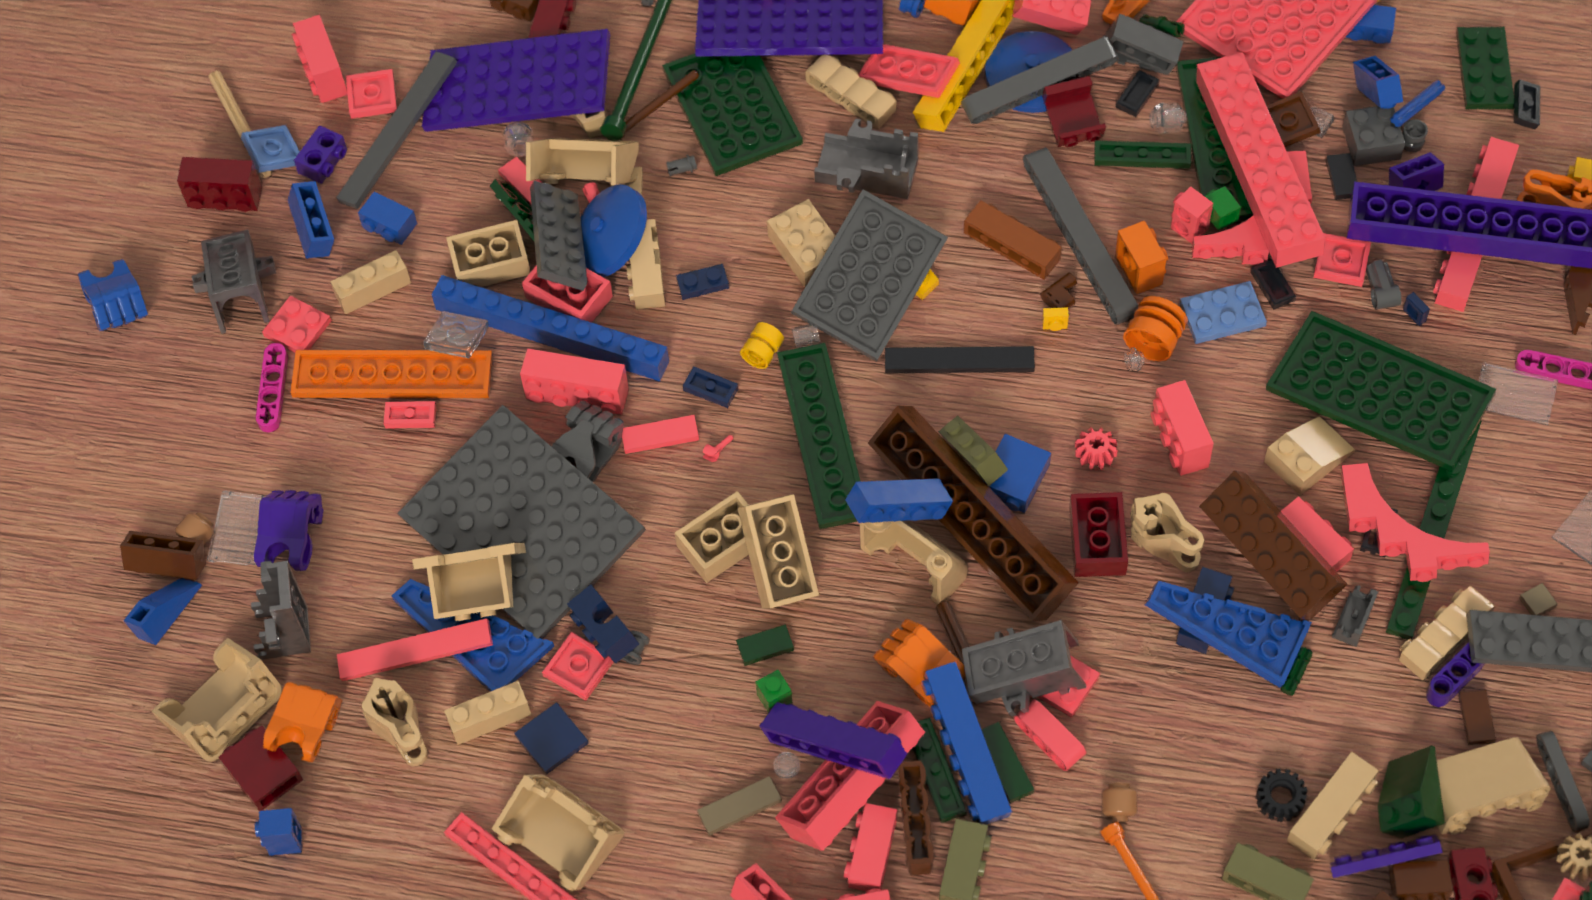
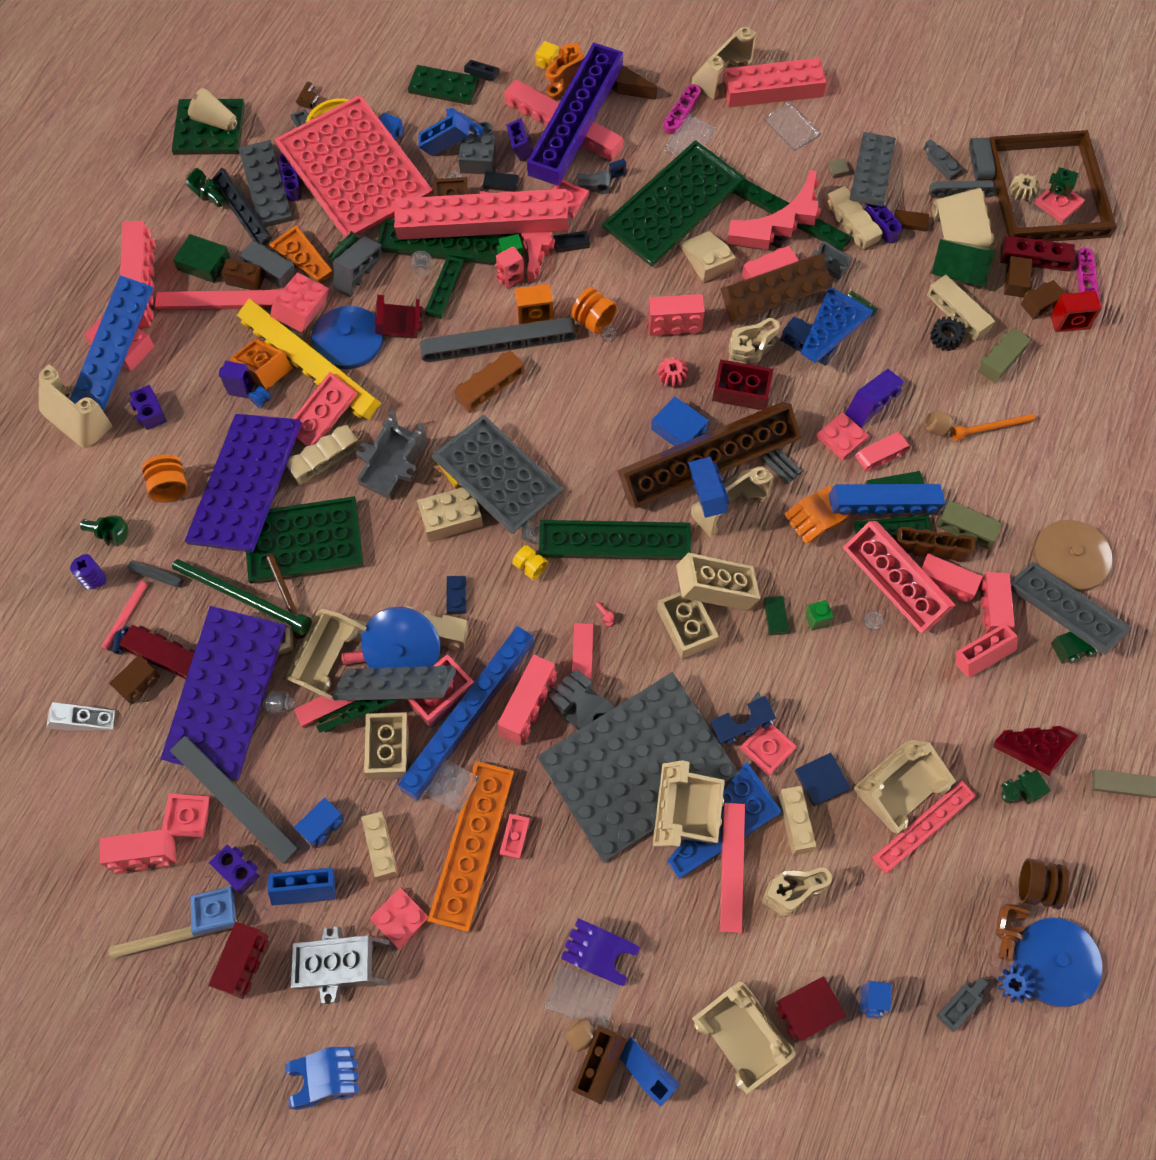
camera: 80 degrees left, 5 degrees up
flat silver piece [251,561,311,660] -> none
dark pink beam [256,343,288,433] -> none
orange piece [263,682,342,763] -> none
dark grey pin [666,154,697,176] -> none
dark blue plate [683,366,739,408] -> none
dark tan tile [697,776,782,836] -> none
dark purple brick [759,702,907,779] -> none
black tile [885,346,1035,373] -> none
reddish brown axle [936,601,970,664] -> none
olive brick [938,415,1008,486] -> none
dark grey beam [961,37,1119,124] -> none
flat silver piece [962,620,1087,717] -> none
reddish brown piece [1040,272,1077,309] -> none
yellow plate [1042,308,1069,331] -> none
black tile [1116,70,1160,117] -> none
medium blue plate [1179,281,1267,344] -> none
dark purple wing [1330,834,1443,878] -> none
none -> dark grey tile [762,449,802,484]
none -> dark purple wedge [845,369,905,428]

